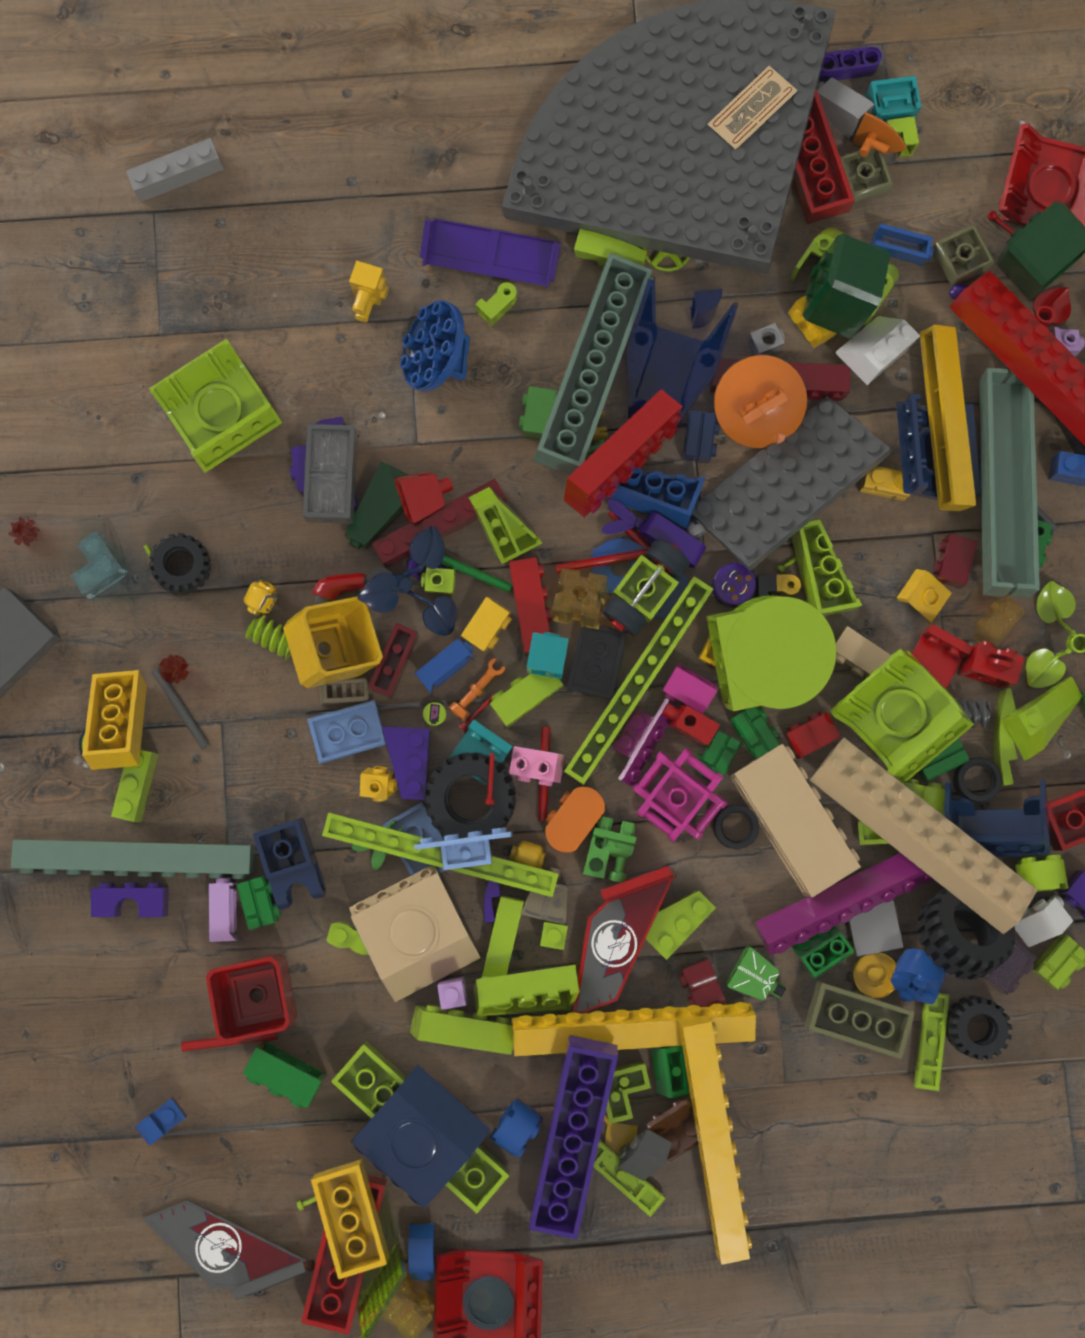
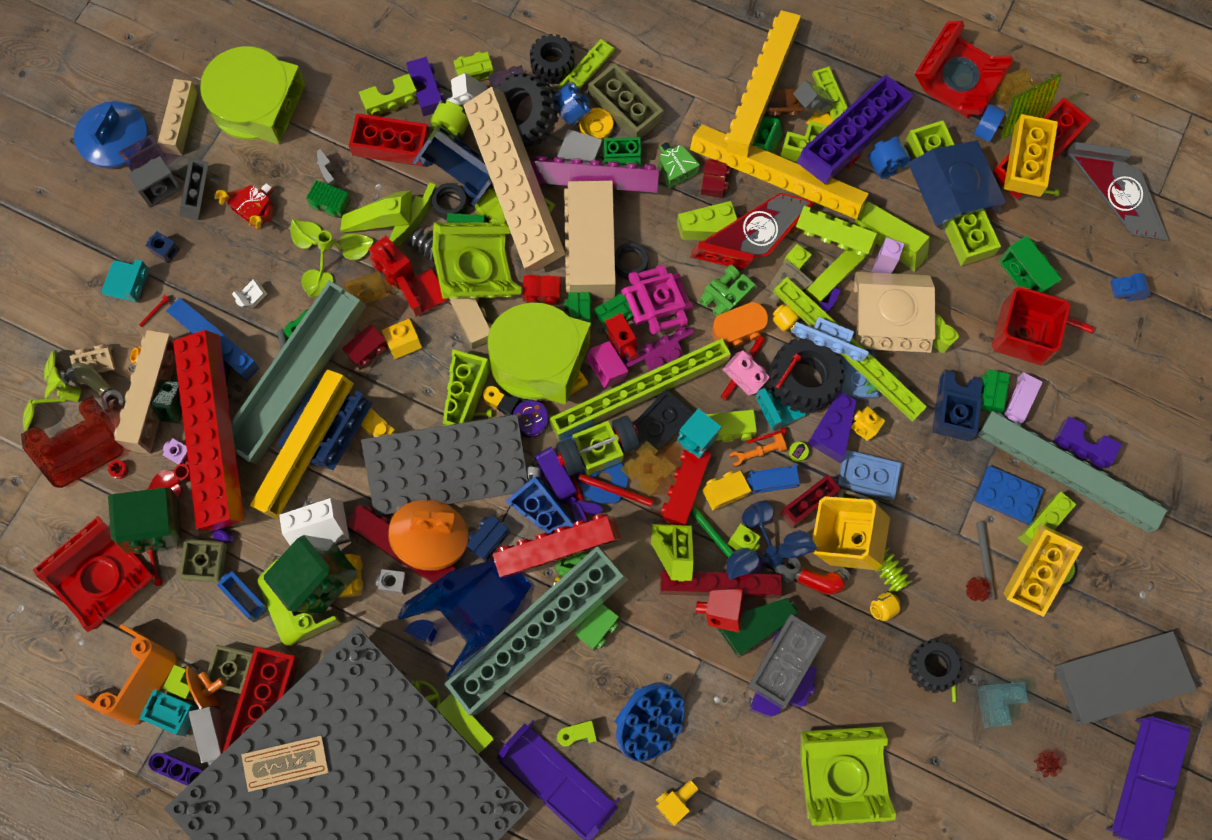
camera: 150 degrees left, 10 degrees down
none -> orange windscreen [74,624,178,726]
none -> blue plate [974,466,1043,525]

